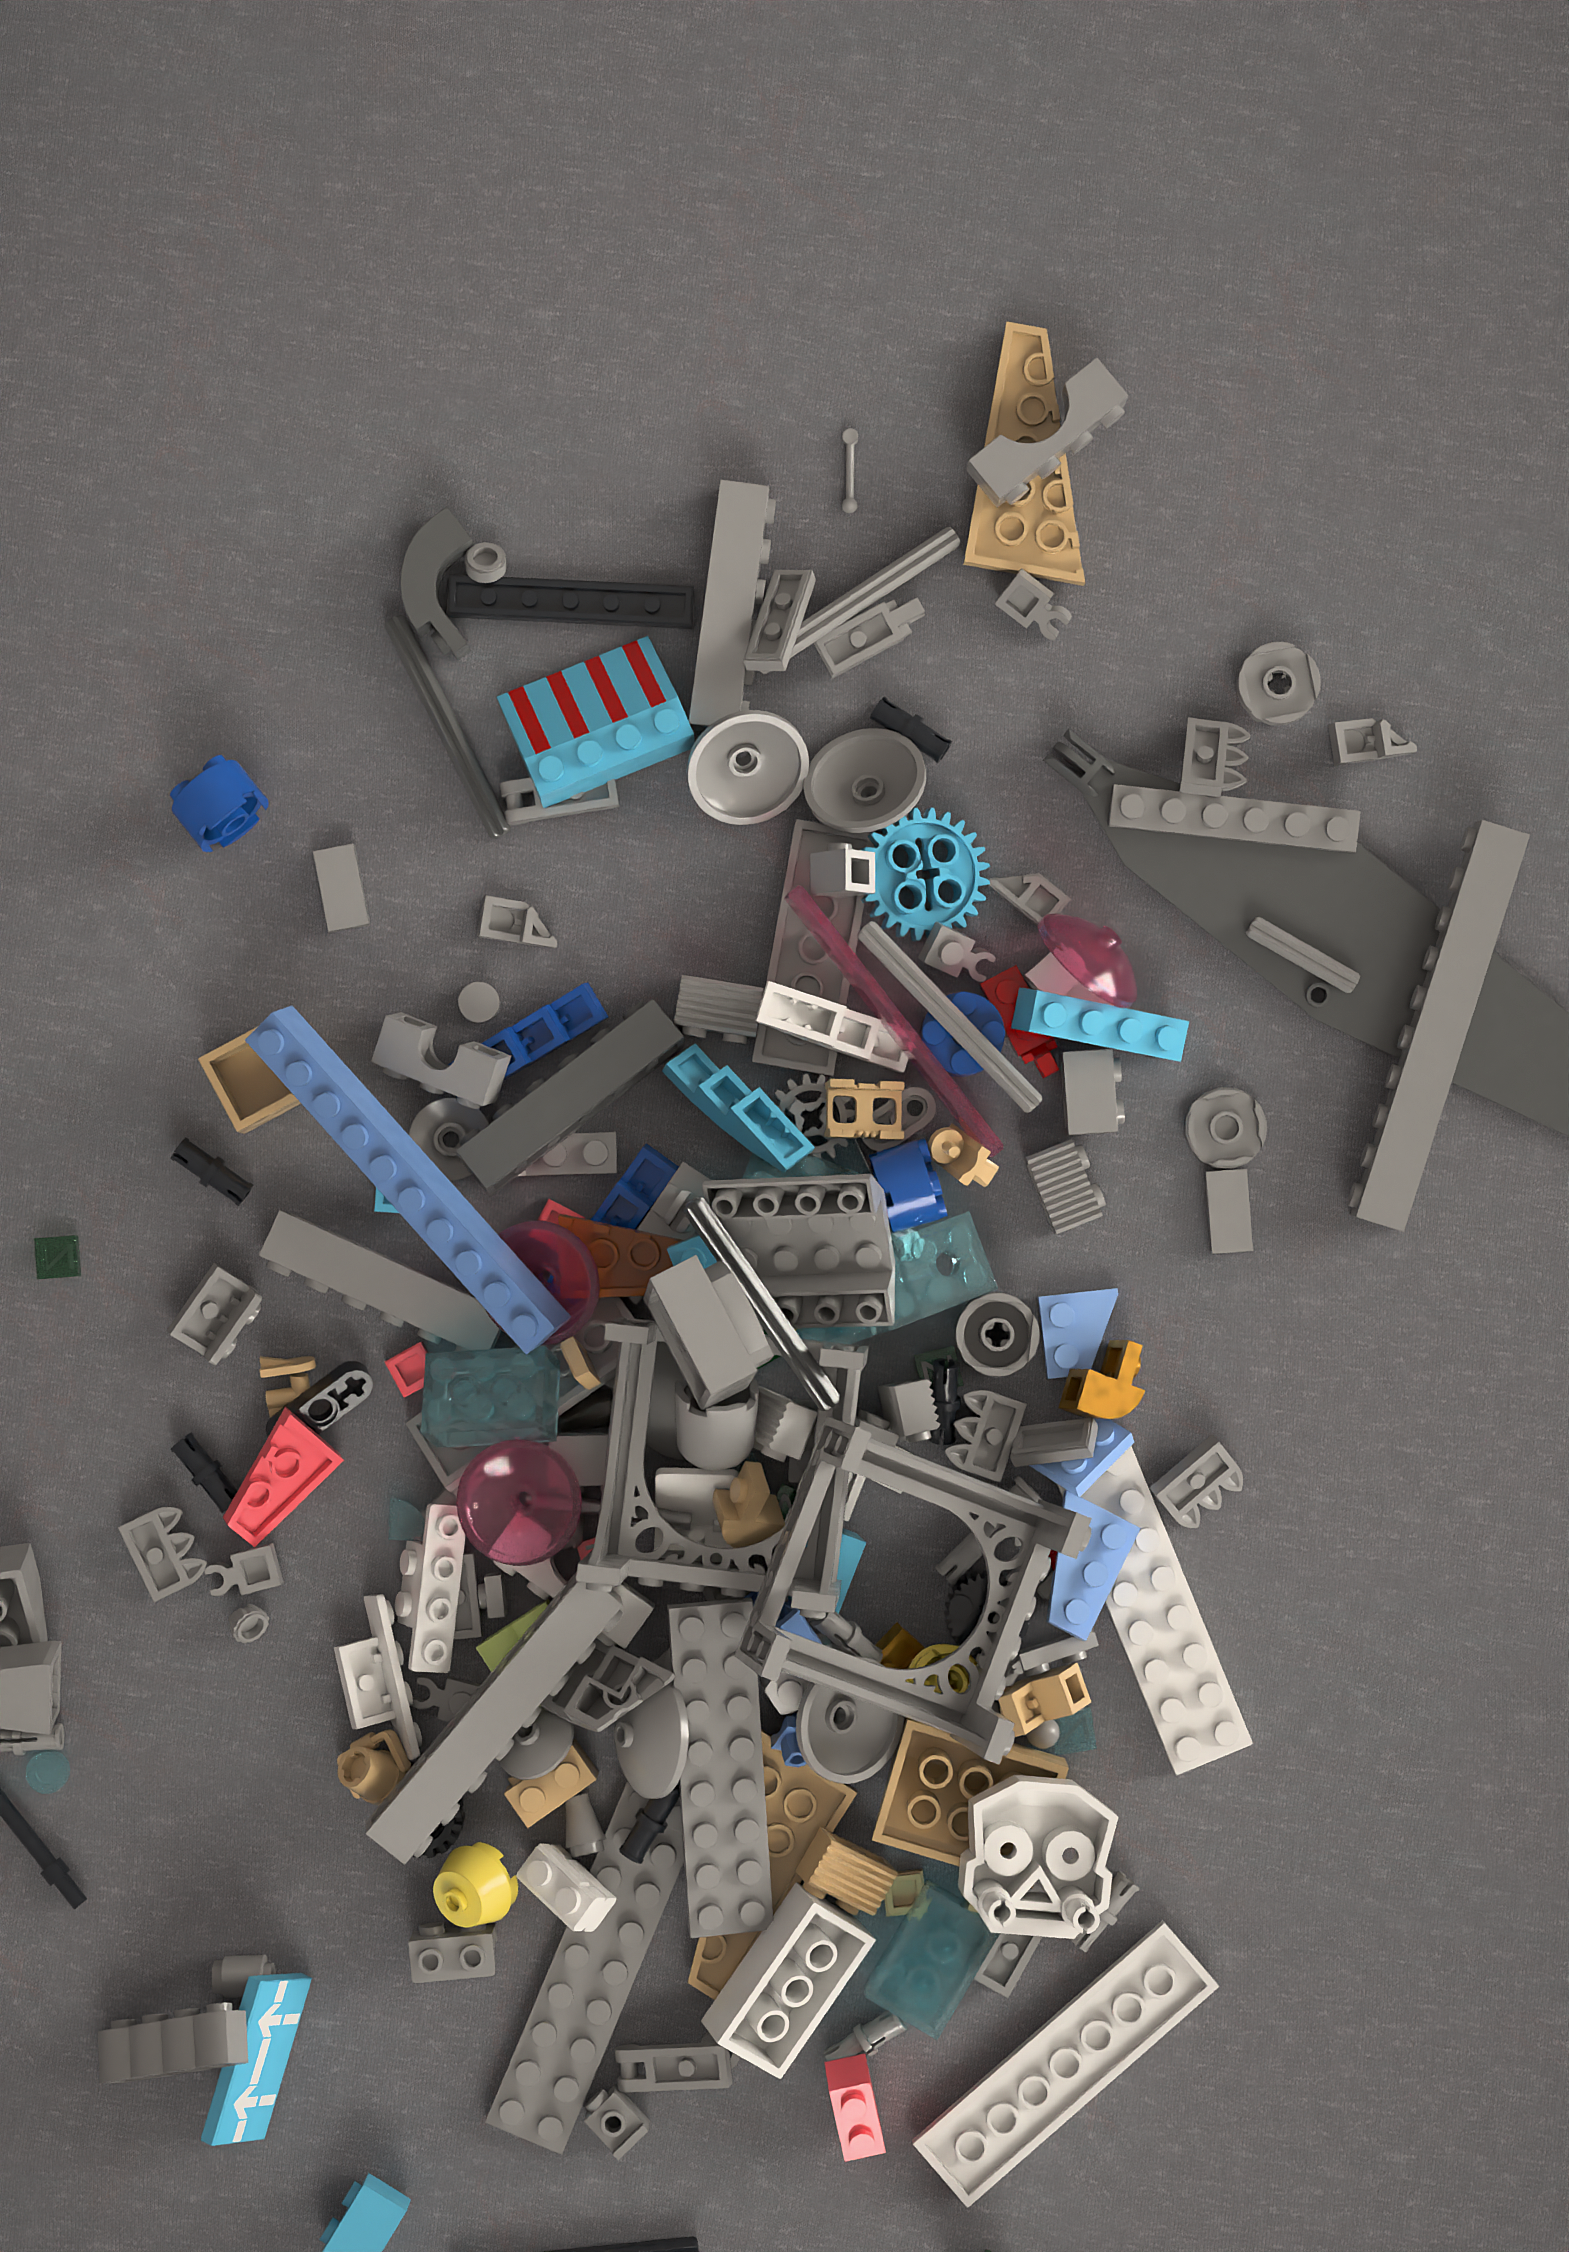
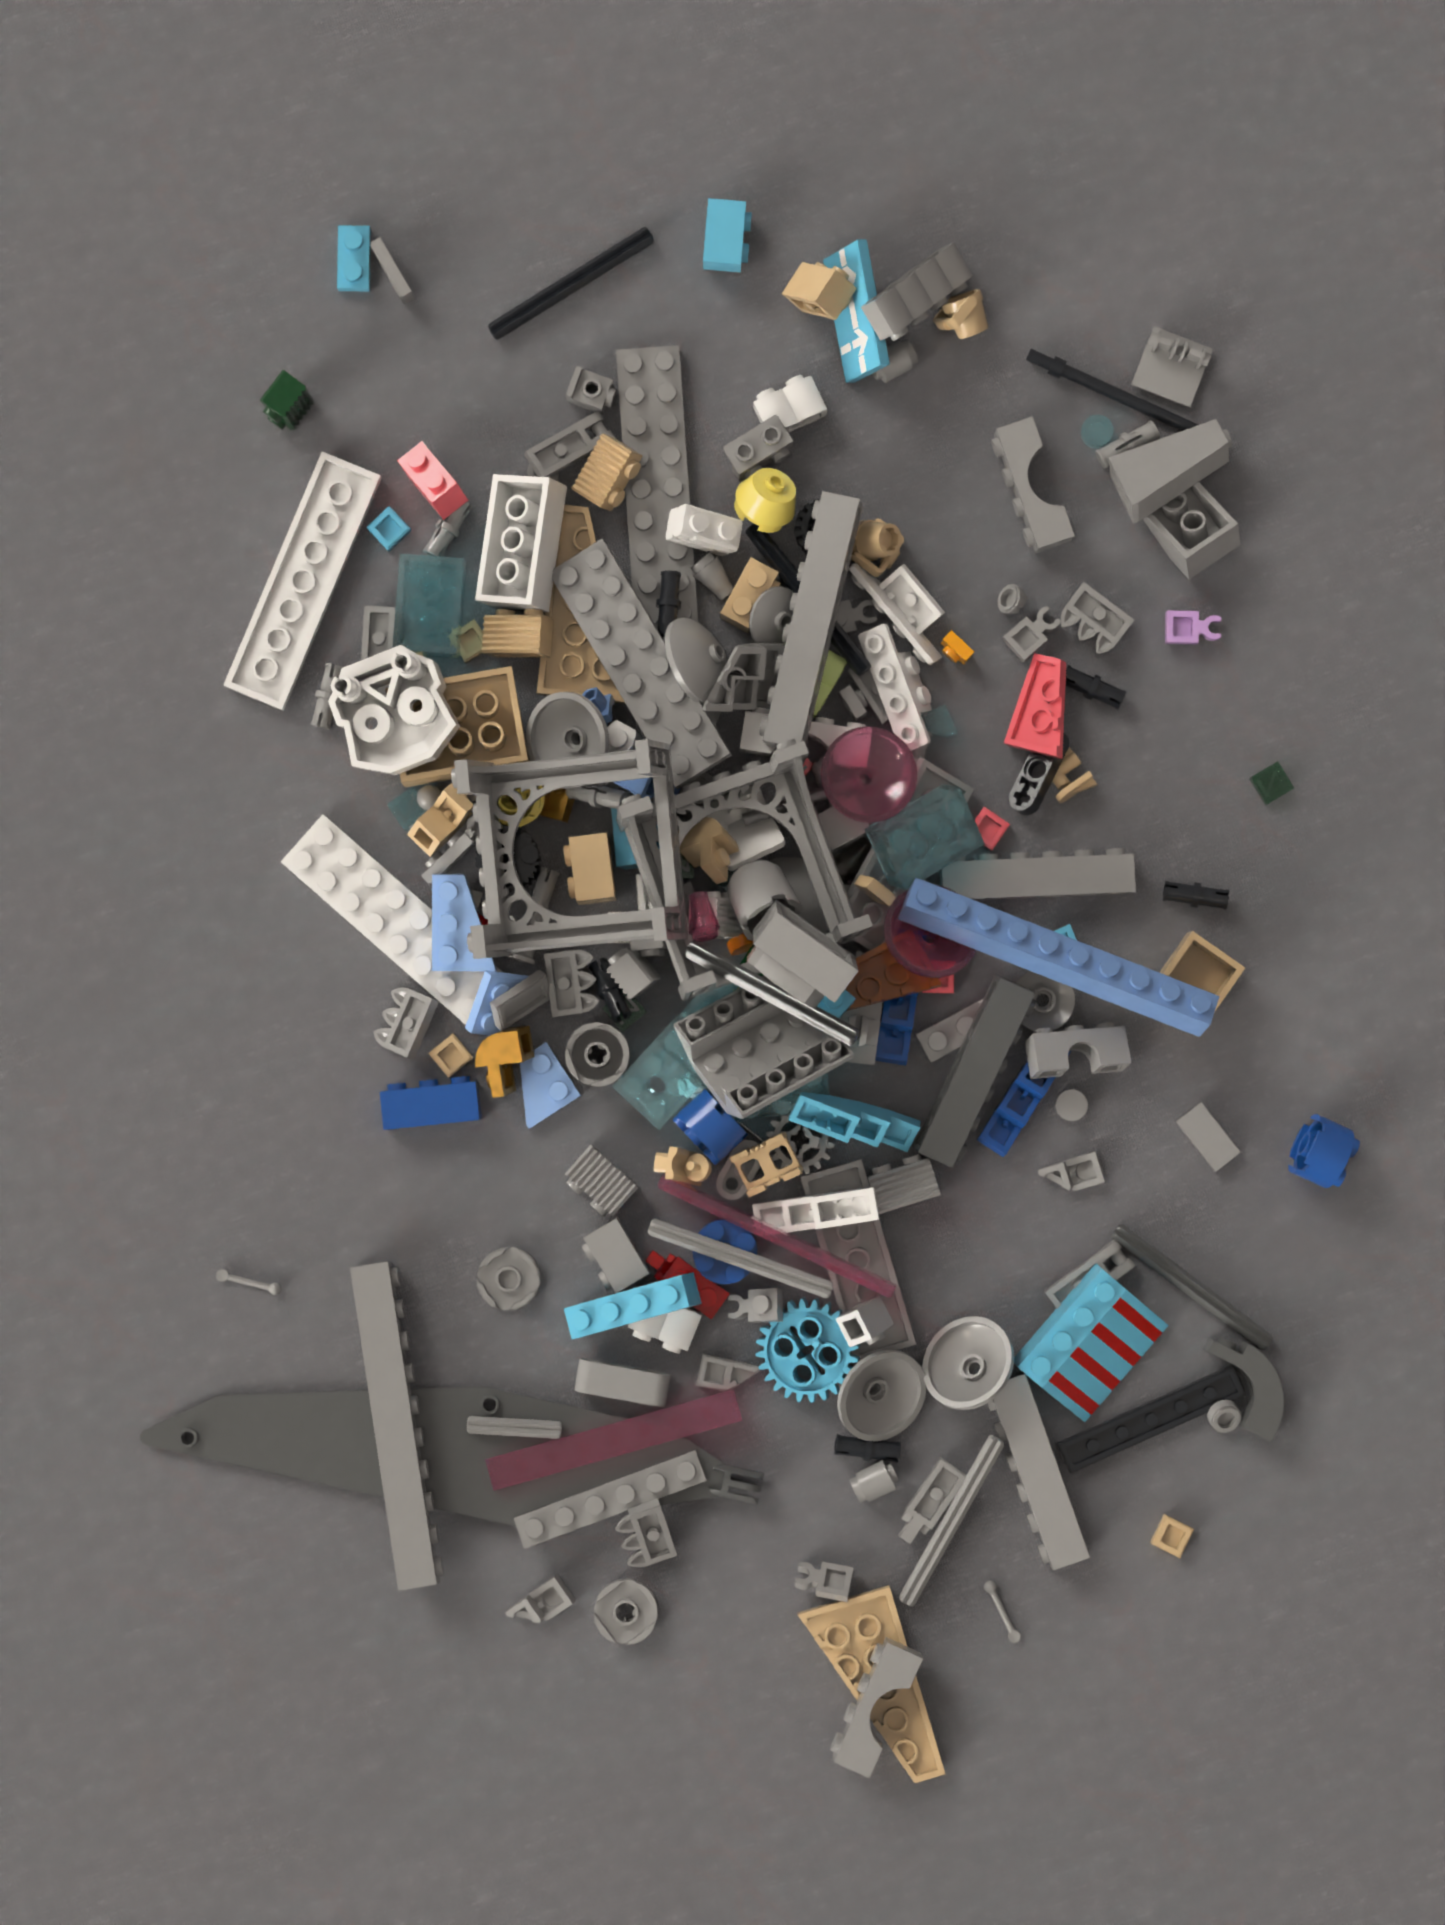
camera: 160 degrees right, 0 degrees up
light grey bracket [167,1262,262,1365] -> none
light grey tile [743,570,816,671] -> none
clear pink dish [1038,913,1137,1008] -> none
light grey tile [1204,1169,1253,1254] -> none
none -> light grey hinge [216,1269,281,1295]
none -> medium azure tile [366,506,412,552]
none -> blue brick [380,1076,482,1130]
none -> tan tile [428,1033,474,1078]
none -> clear pink tile [485,1389,743,1491]
none -> tan piece [563,833,617,905]
none -> tan brick [572,434,643,512]
none -> light grey beam [574,1358,671,1407]
none -> clear pink cone [688,891,720,942]
none -> orange tile [727,933,753,956]
none -> black axle [745,523,871,676]
none -> white brick [753,375,827,433]
none -> tan brick [782,262,857,320]
none -> light grey brick [849,1460,899,1503]
none -> tan piece [933,289,988,339]
none -> light orange plate [941,630,974,665]
none -> light grey arch [991,416,1075,554]
none -> tan tile [1150,1514,1194,1558]
none -> lavender plate [1165,610,1221,645]

